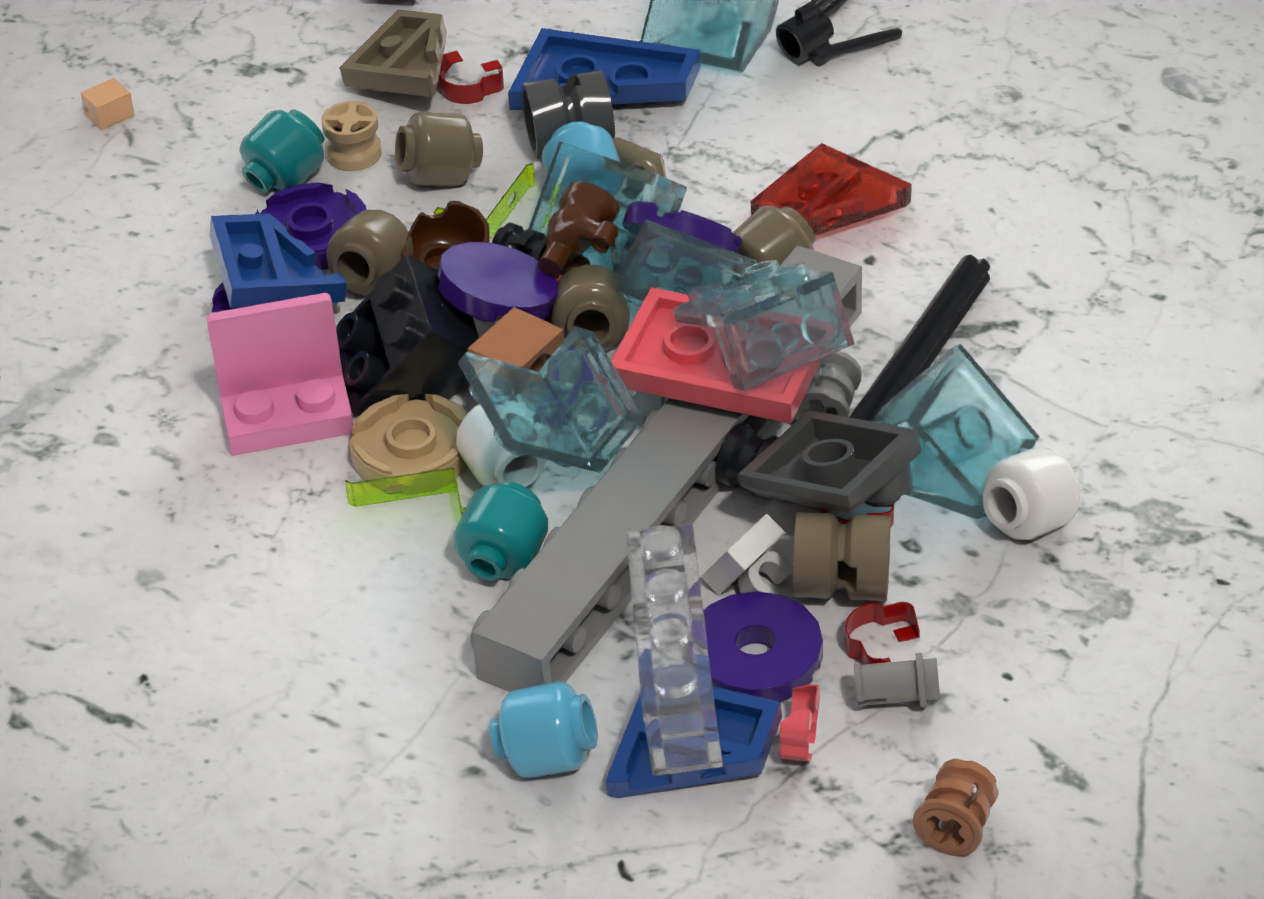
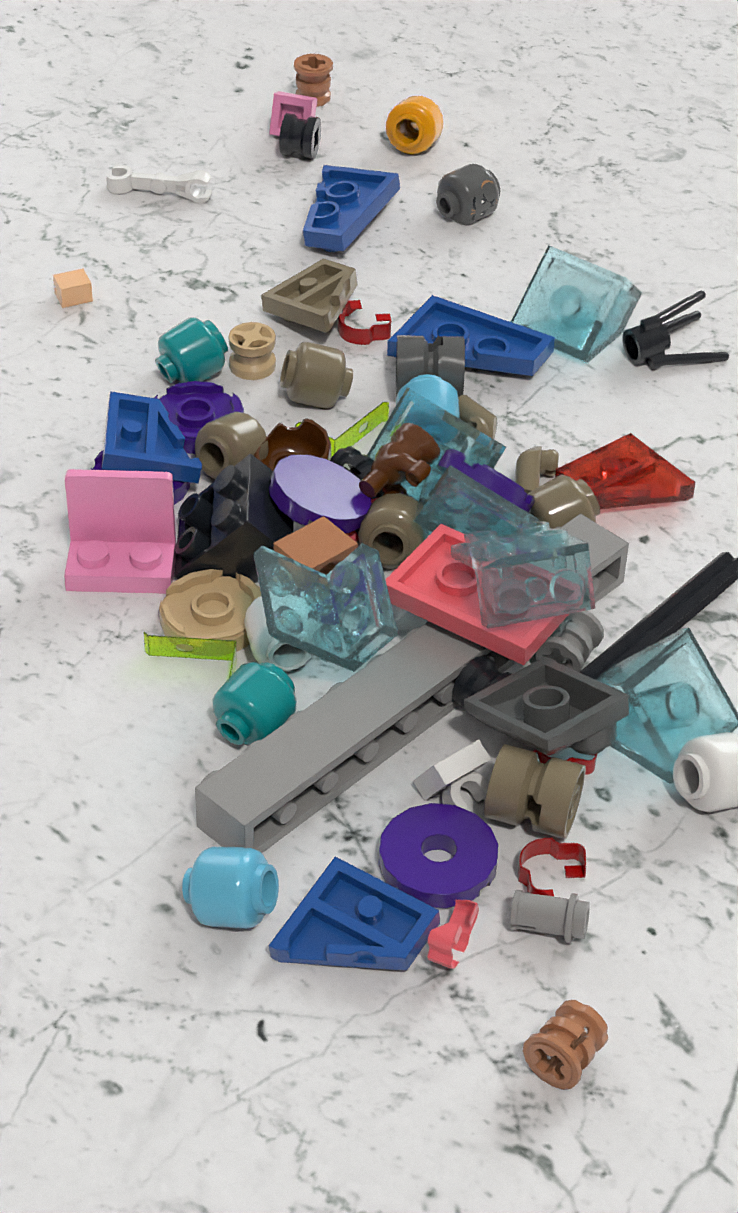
camera: 10 degrees right, 0 degrees up
clear arch [626,523,723,776] -> none
none -> dark tan arm [515,446,559,494]

